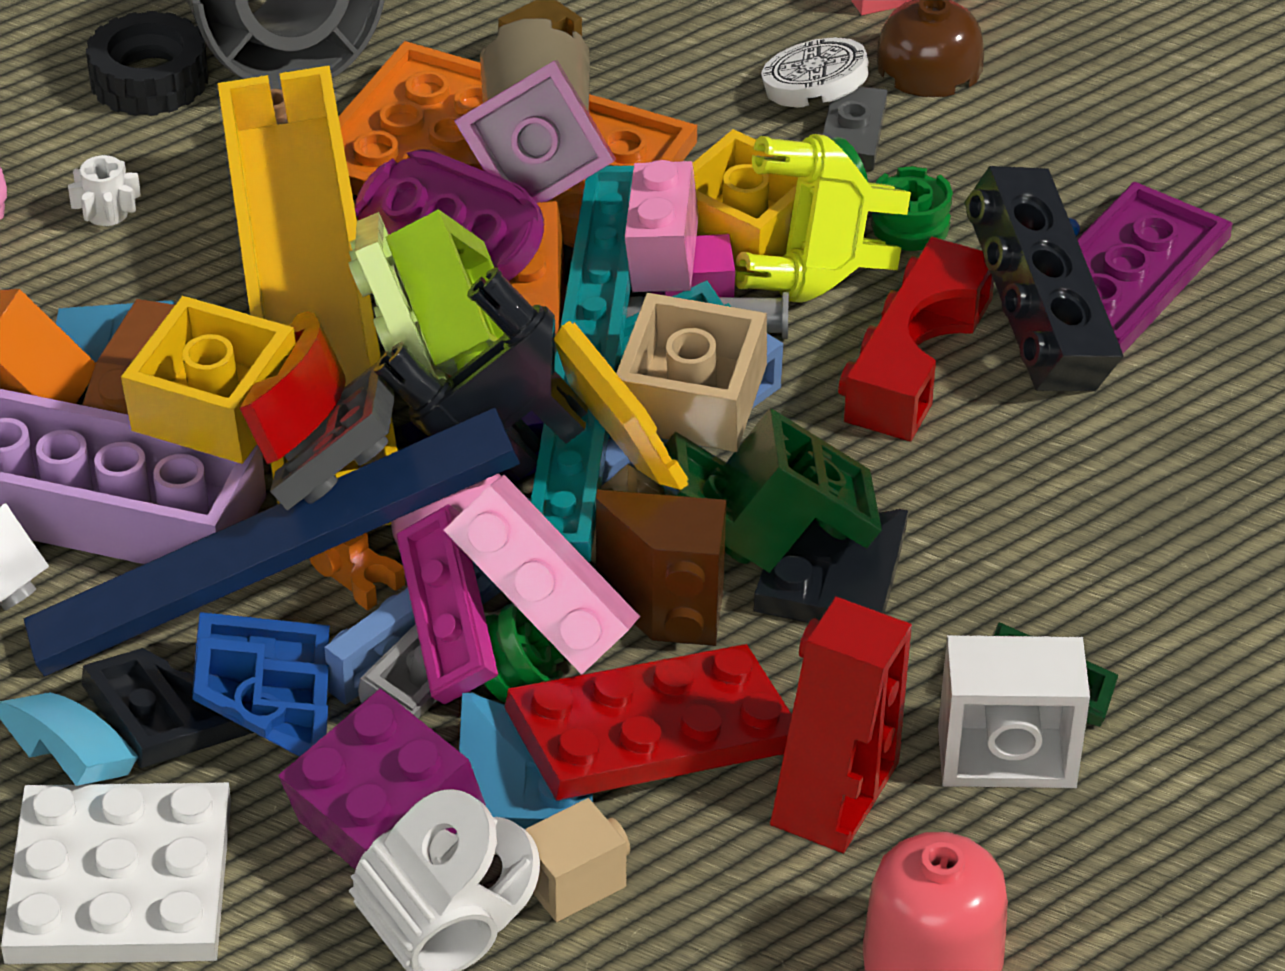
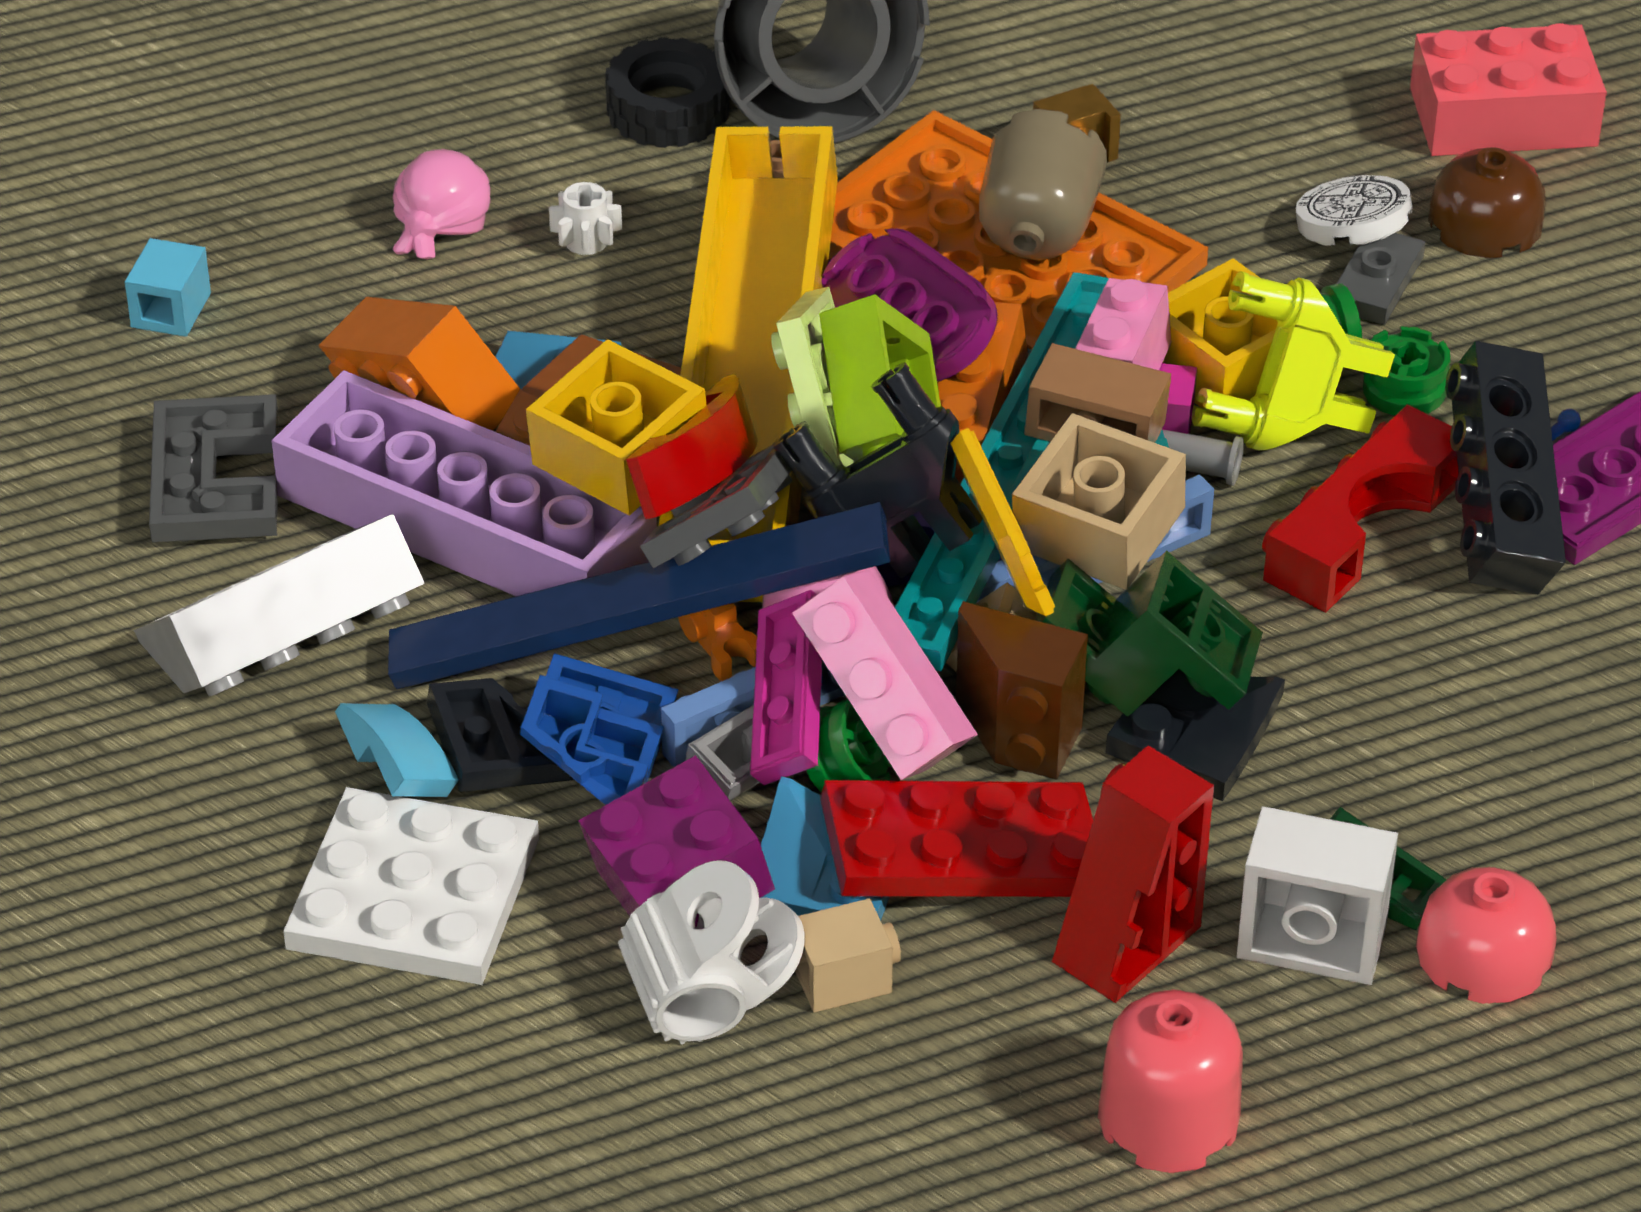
camera: 15 degrees right, 0 degrees up
brick [454,60,616,203] -> none
none -> medium nougat brick [1024,343,1172,443]
none -> coral cylinder [1416,867,1556,1004]

